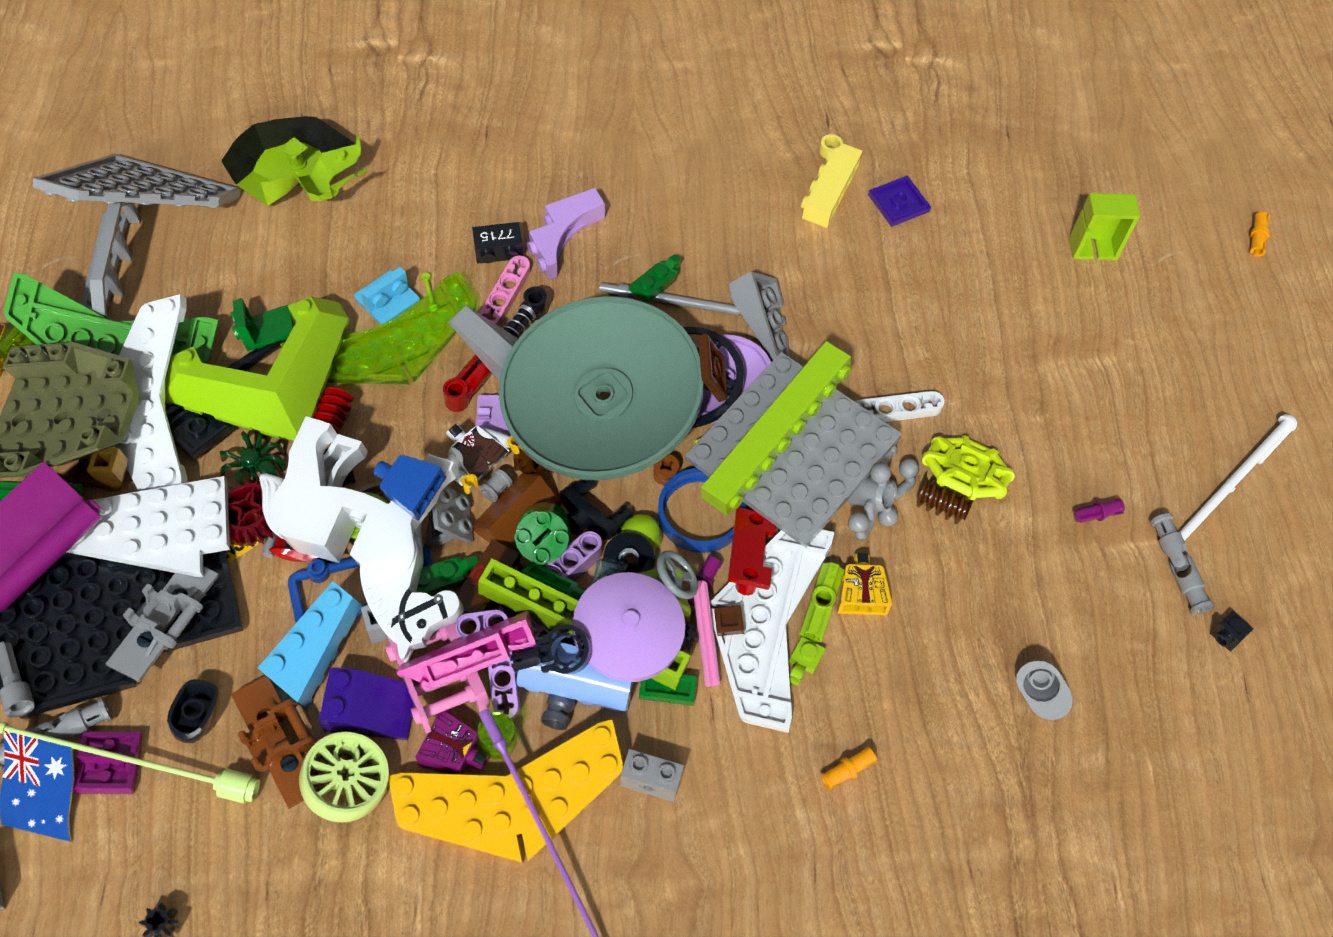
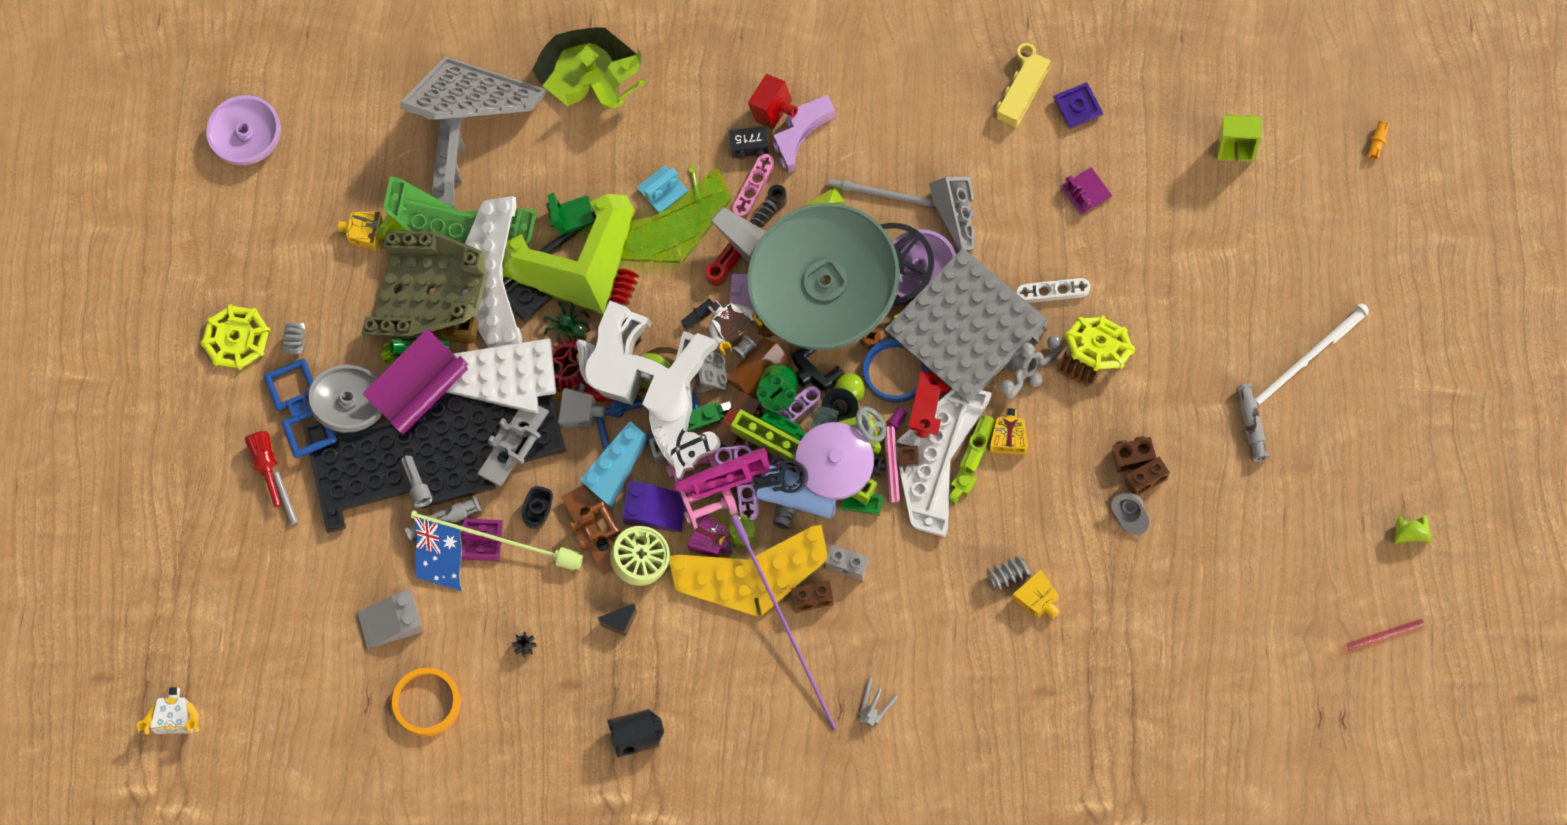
camera: 15 degrees right, 10 degrees up
blue torso [374,455,447,521] -> none
green hinge [629,254,682,302] -> none
reddish brown tile [698,334,728,402] -> none
lime brick [701,341,852,516] -> none
light orange pin [820,746,877,791] -> none
magenta axle [1074,498,1125,523] -> none
black bracket [1210,611,1254,652] -> none
none -> light grey torso [558,388,605,429]
none -> black slope [598,603,637,636]
none -> black axle [681,298,713,329]
none -> red brick [748,73,798,129]
none -> reddish brown brick [791,580,834,613]
none -> light grey piece [986,556,1031,592]
none -> yellow torso [1013,570,1060,620]
none -> magenta hinge [1060,167,1112,215]
none -> reddish brown brick [1112,436,1156,473]
none -> reddish brown brick [1125,456,1170,496]

